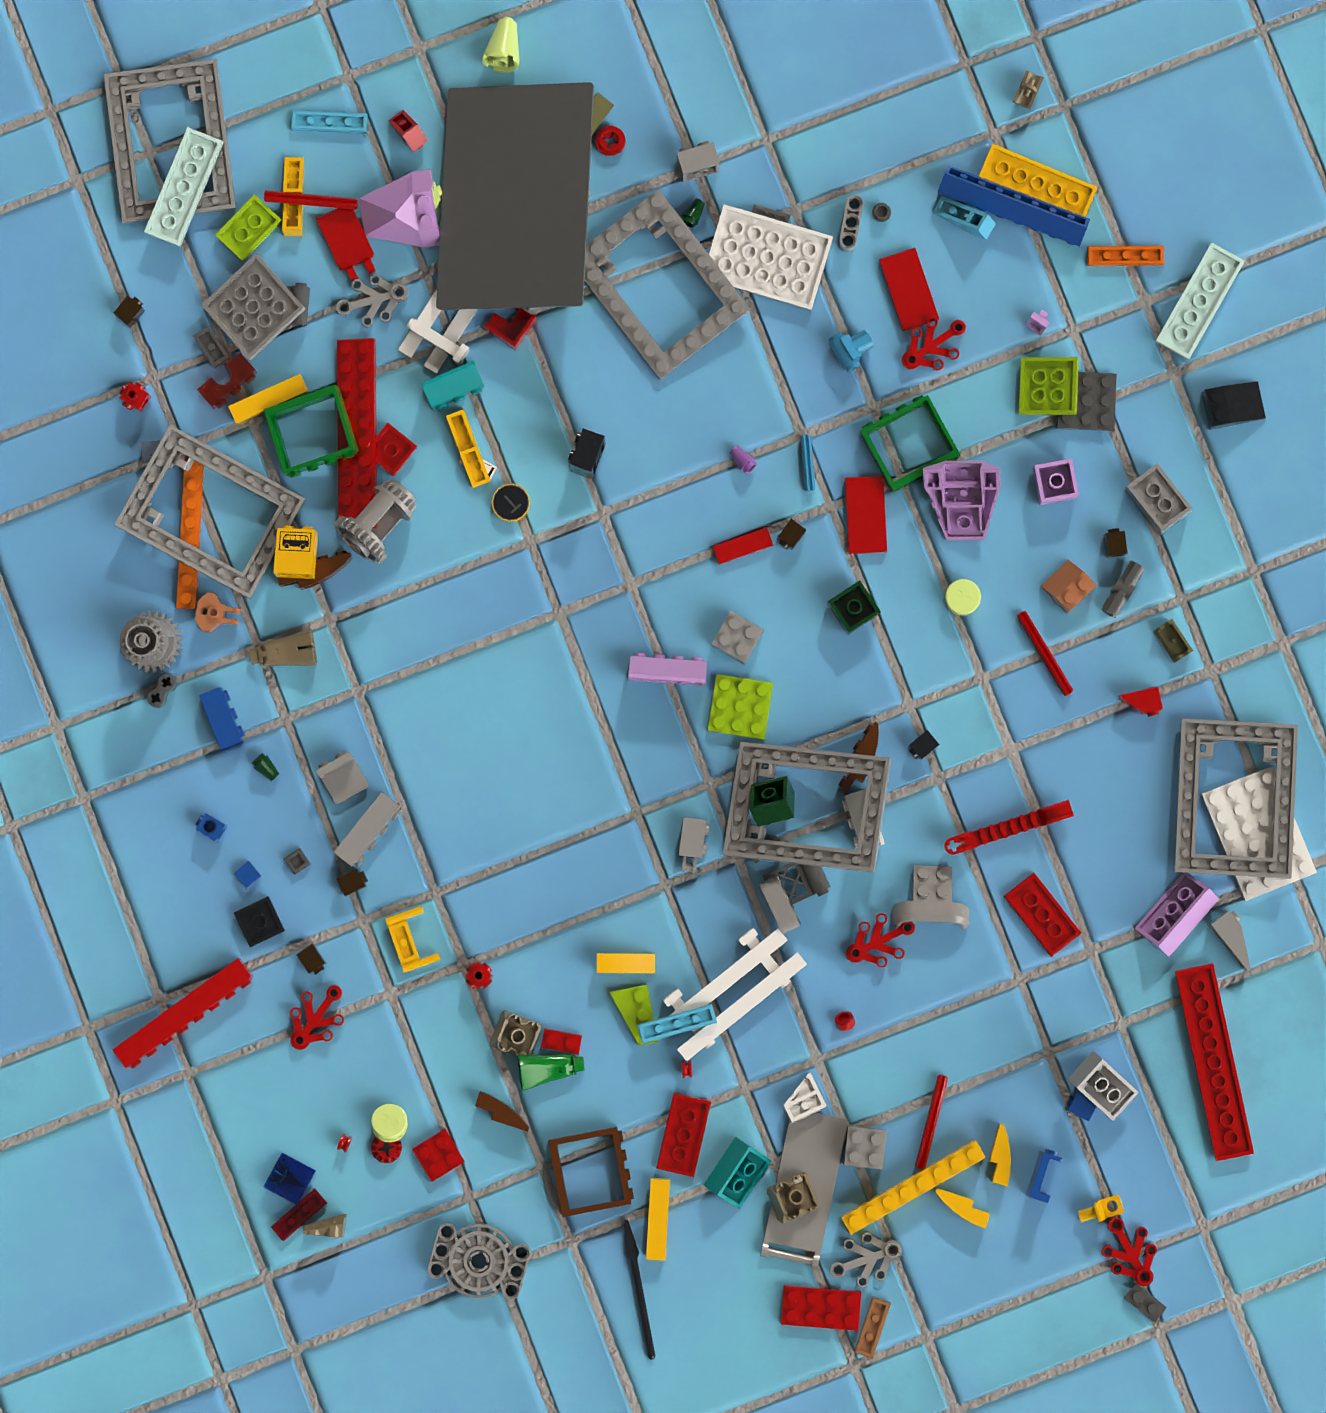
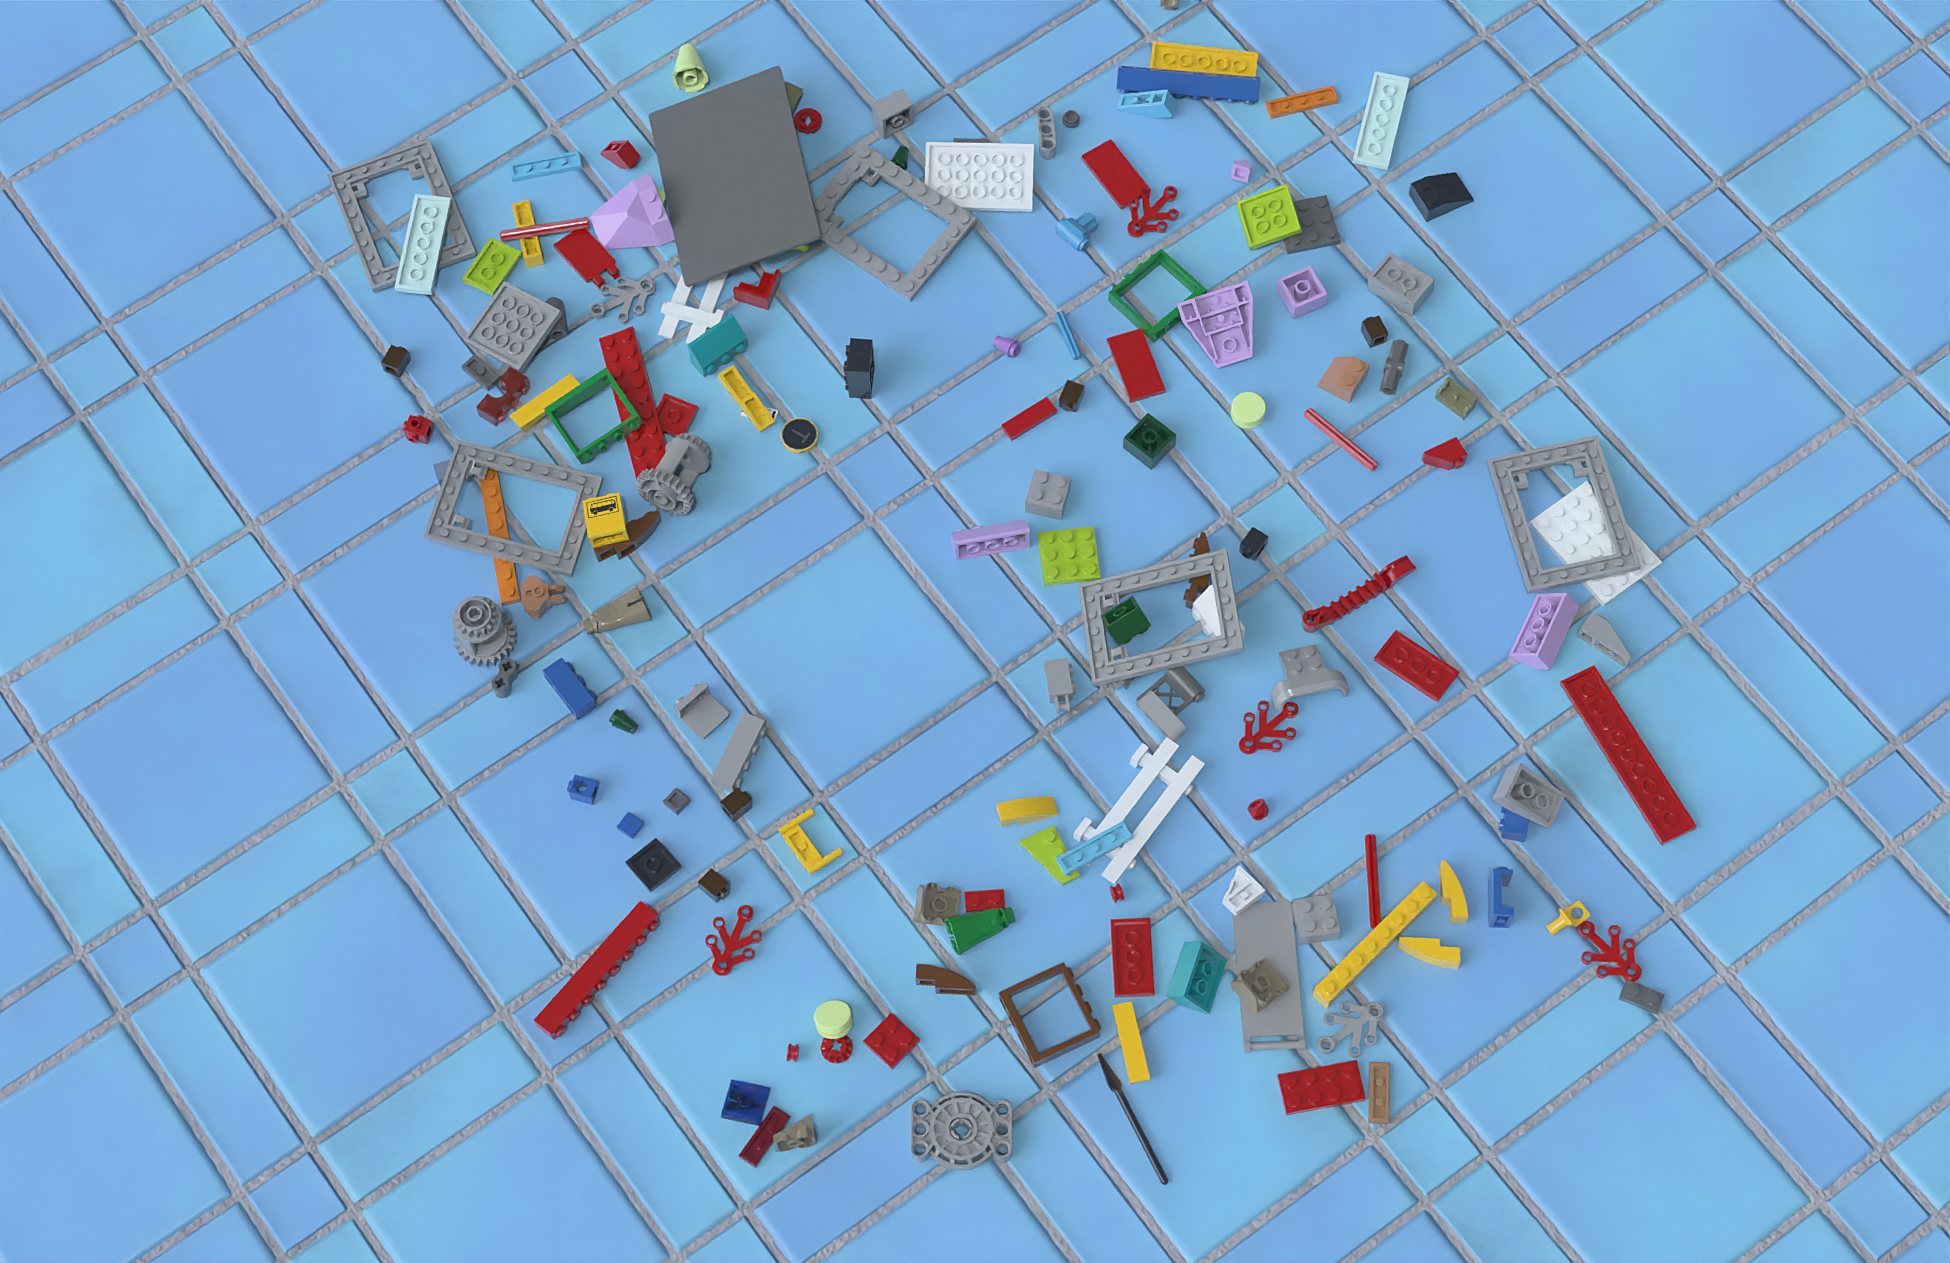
camera: 15 degrees left, 20 degrees down
red brick [465,962,493,989] -> none

